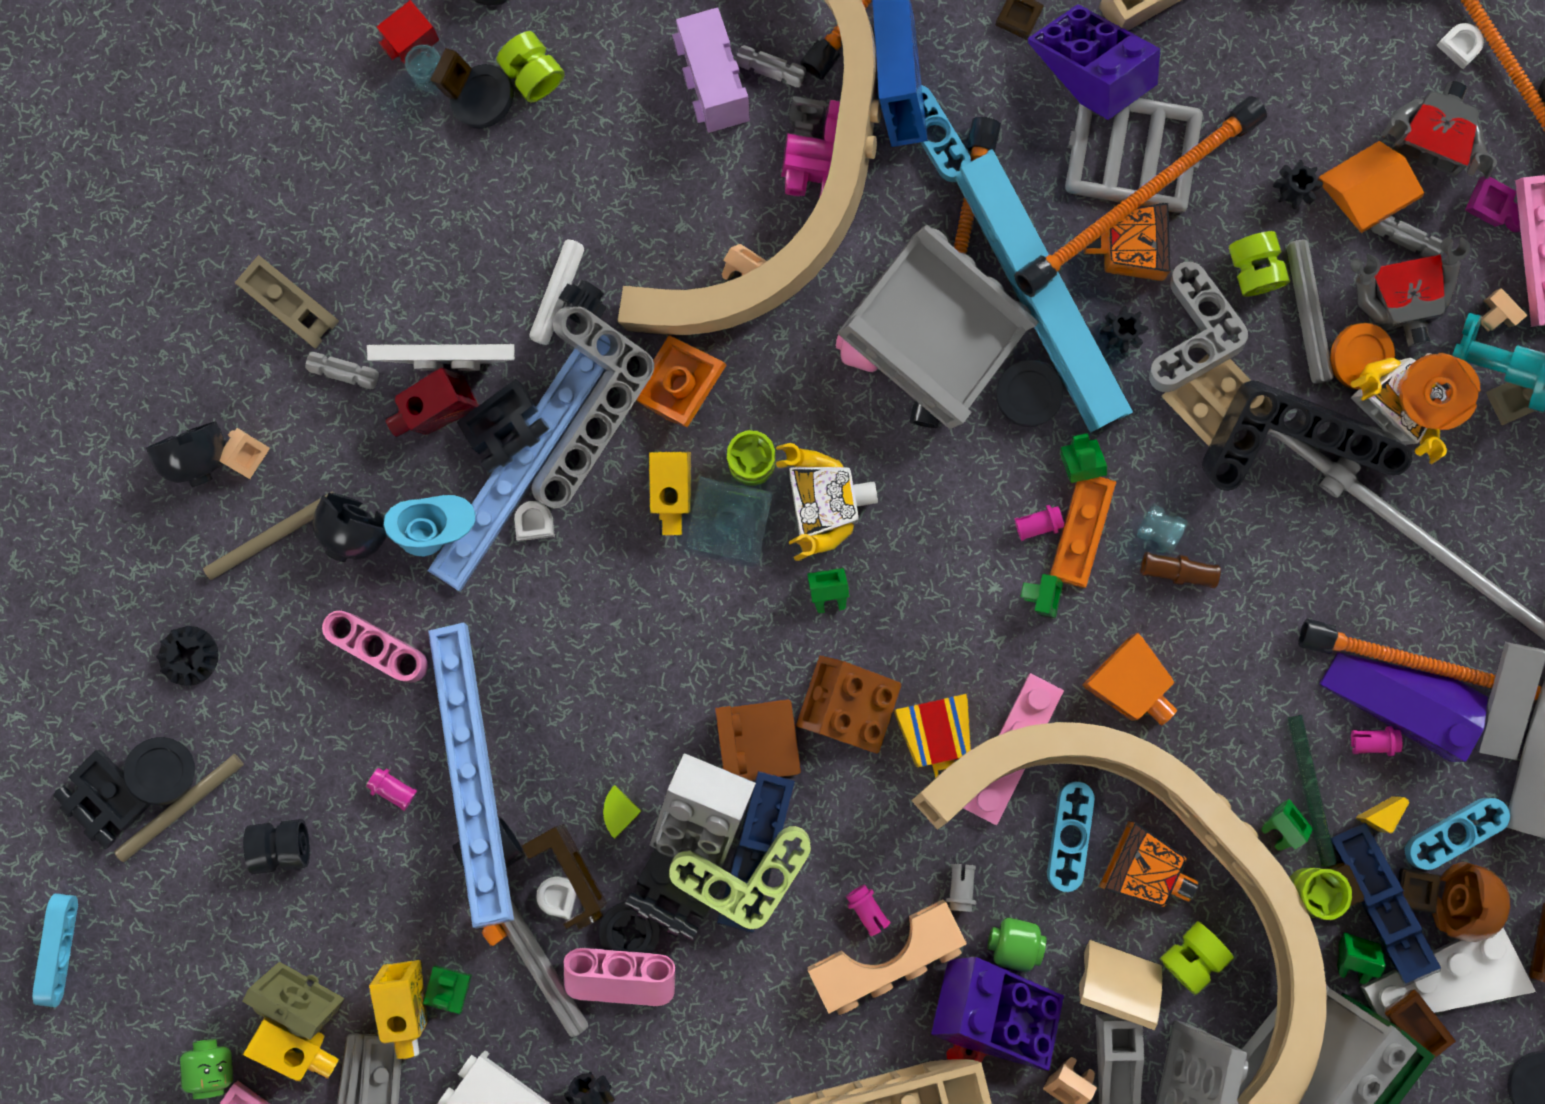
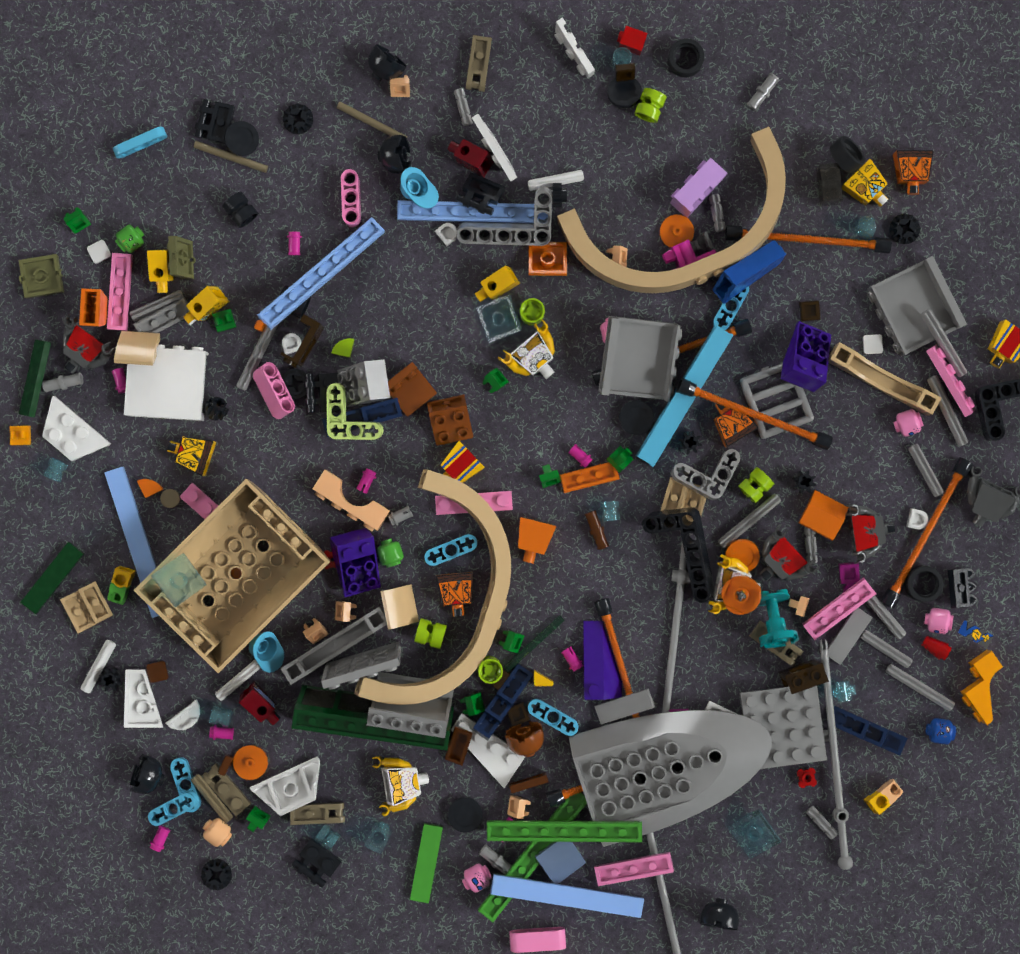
camera: 55 degrees right, 5 degrees up
none -> white wing [554,17,595,78]
none -> orange piece [660,214,694,248]

